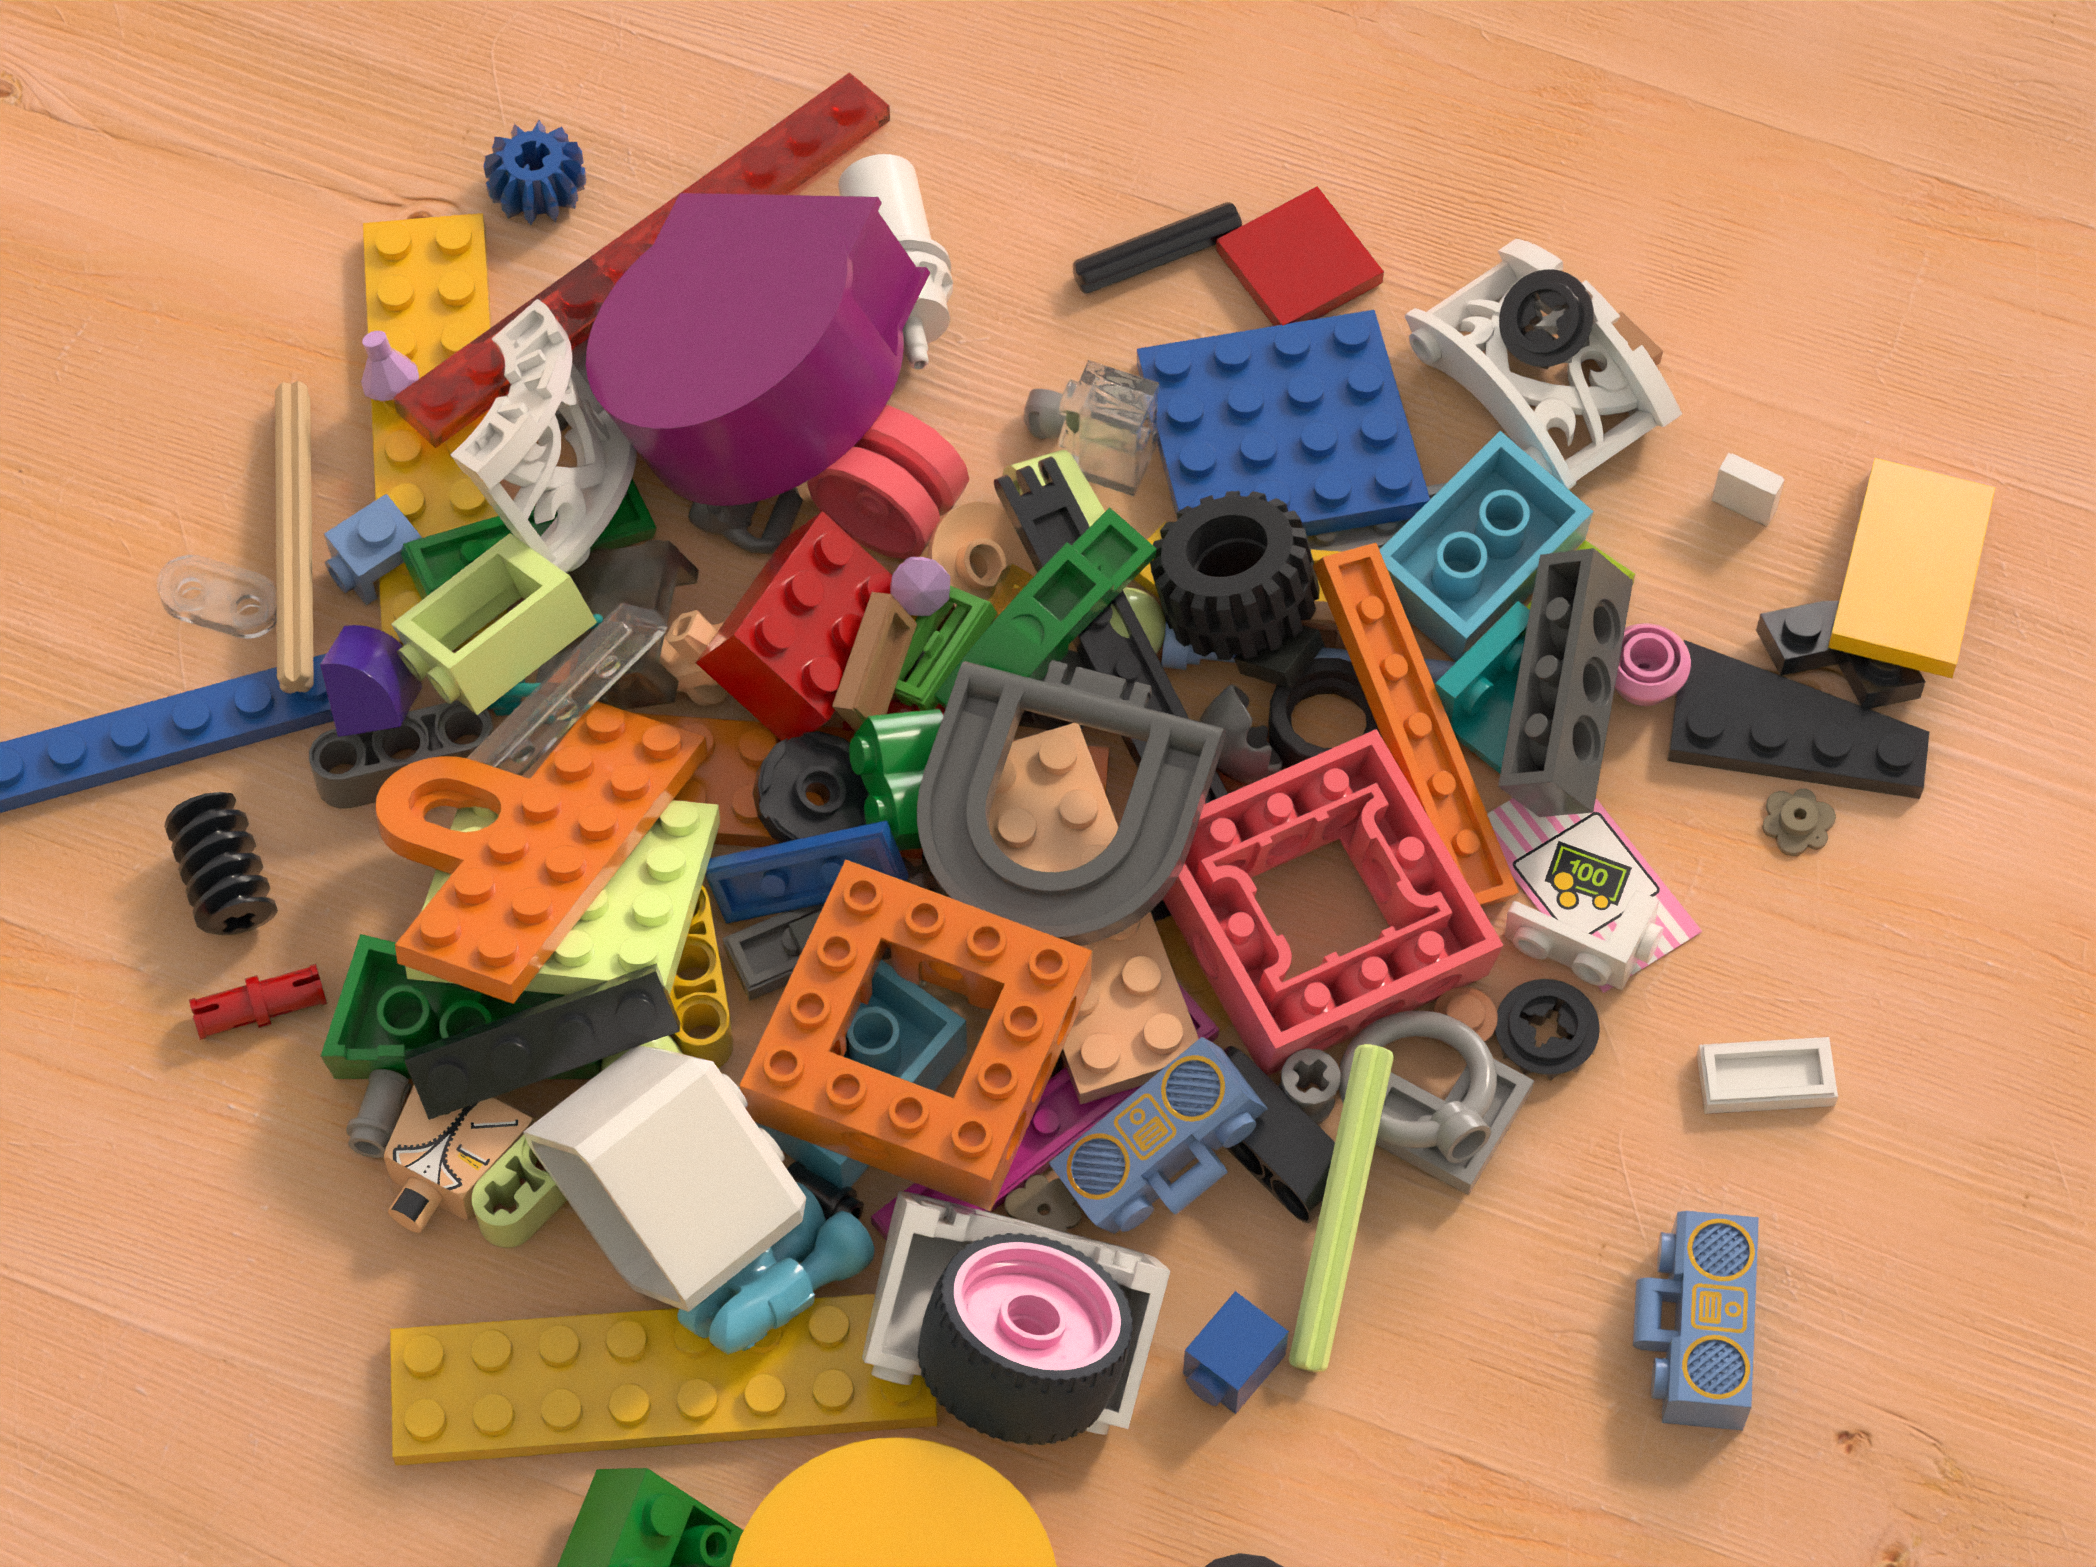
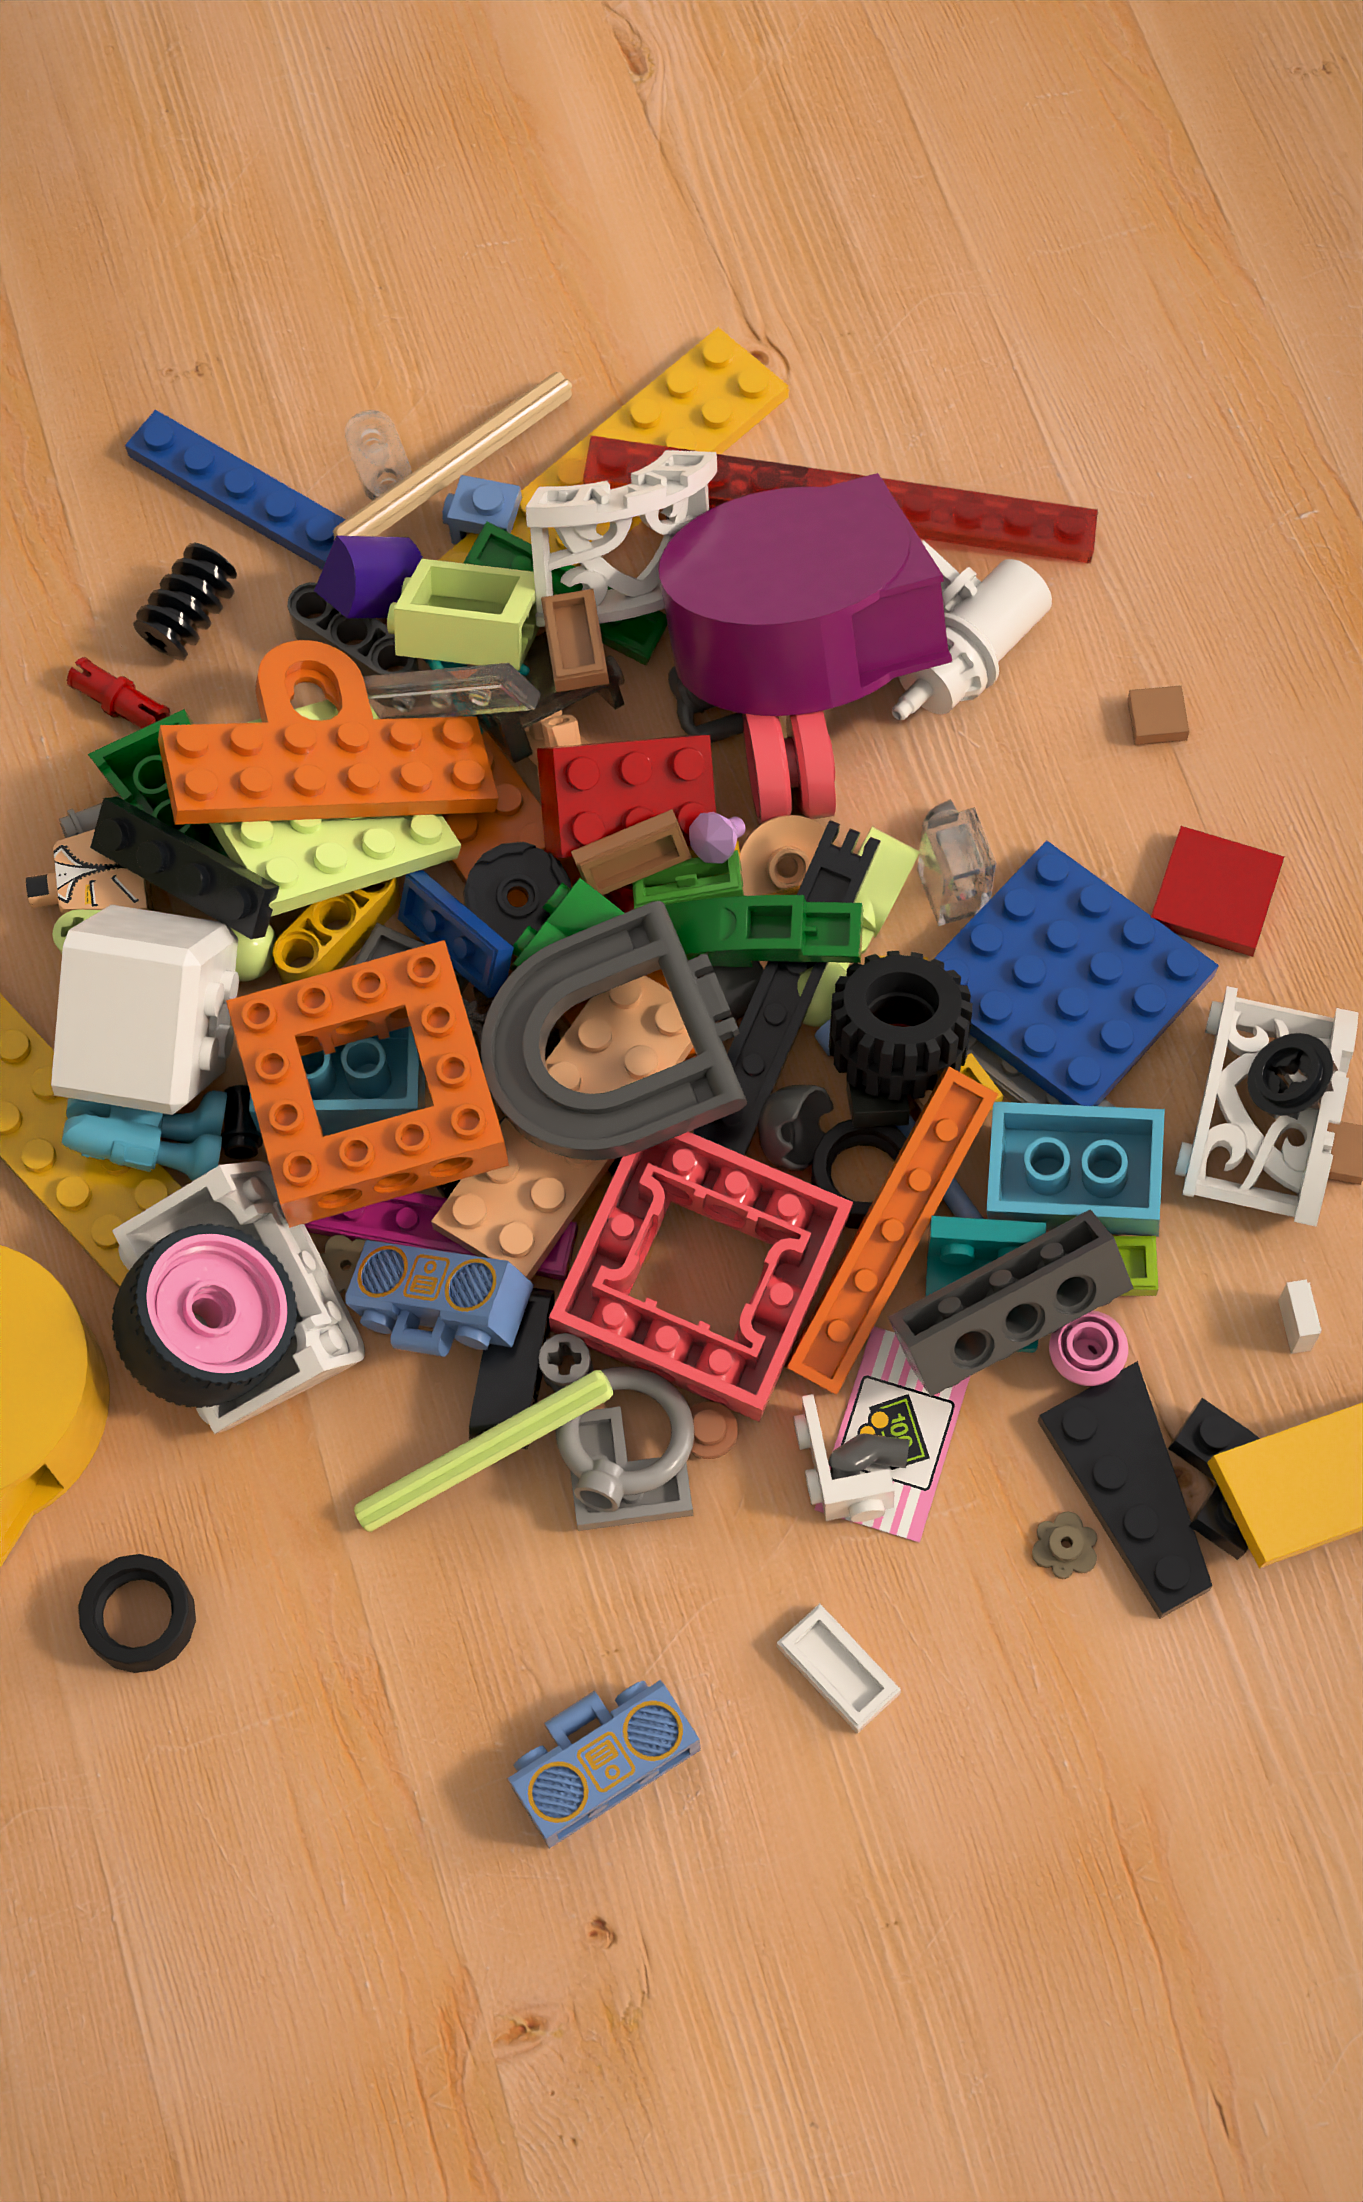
camera: 55 degrees right, 5 degrees up
lavender rock [361,331,419,401] -> none
blue gear [483,120,587,225] -> none
black axle [1073,202,1242,293] -> none
blue brick [1183,1291,1289,1414] -> none
black gear [1494,979,1600,1080] -> none
none -> medium nougat tile [541,589,609,693]
none -> dark grey arm [828,1433,910,1480]
none -> medium nougat tile [1128,685,1189,745]

